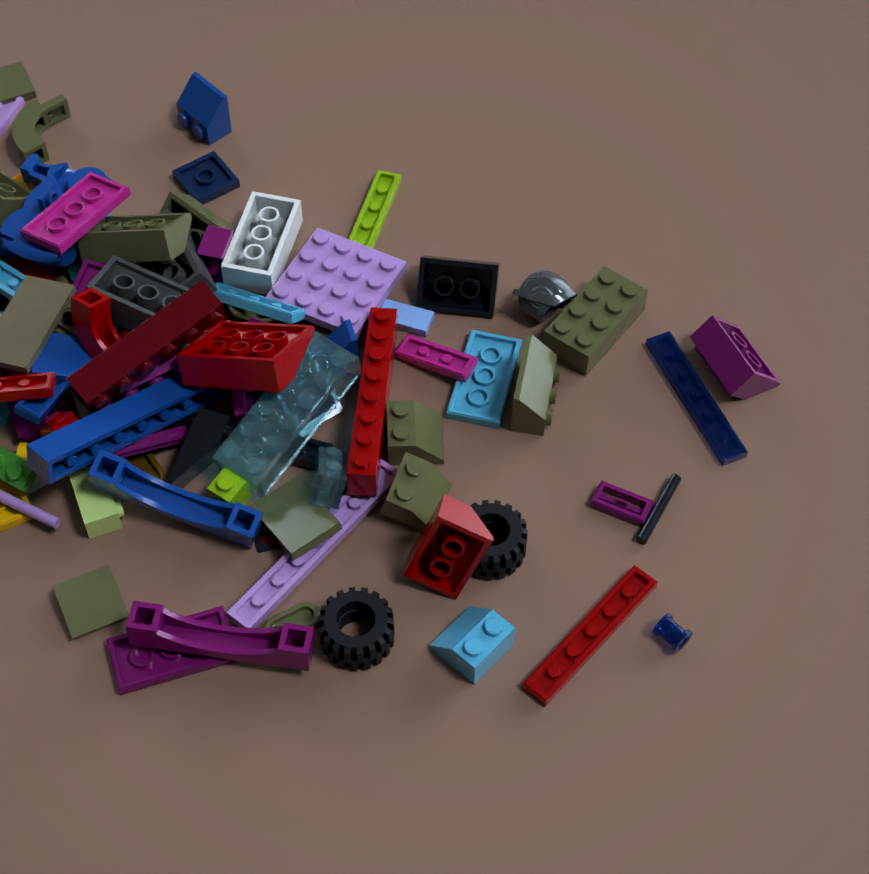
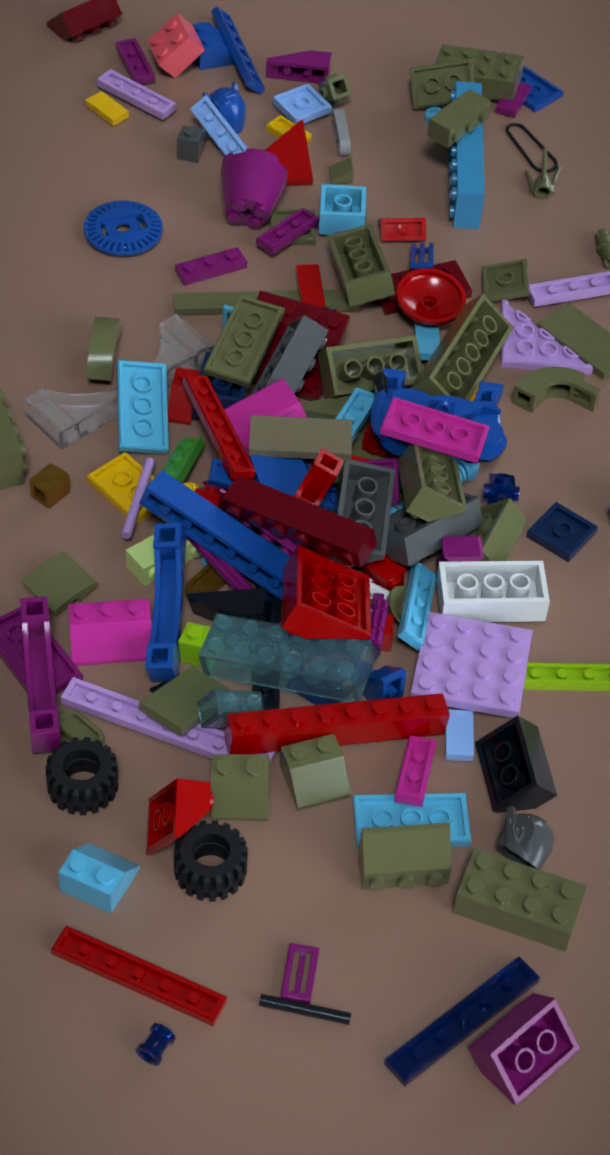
camera: 70 degrees right, 5 degrees down
none -> dark pink slope [68,599,152,666]
none -> clear blue brick [483,473,520,505]

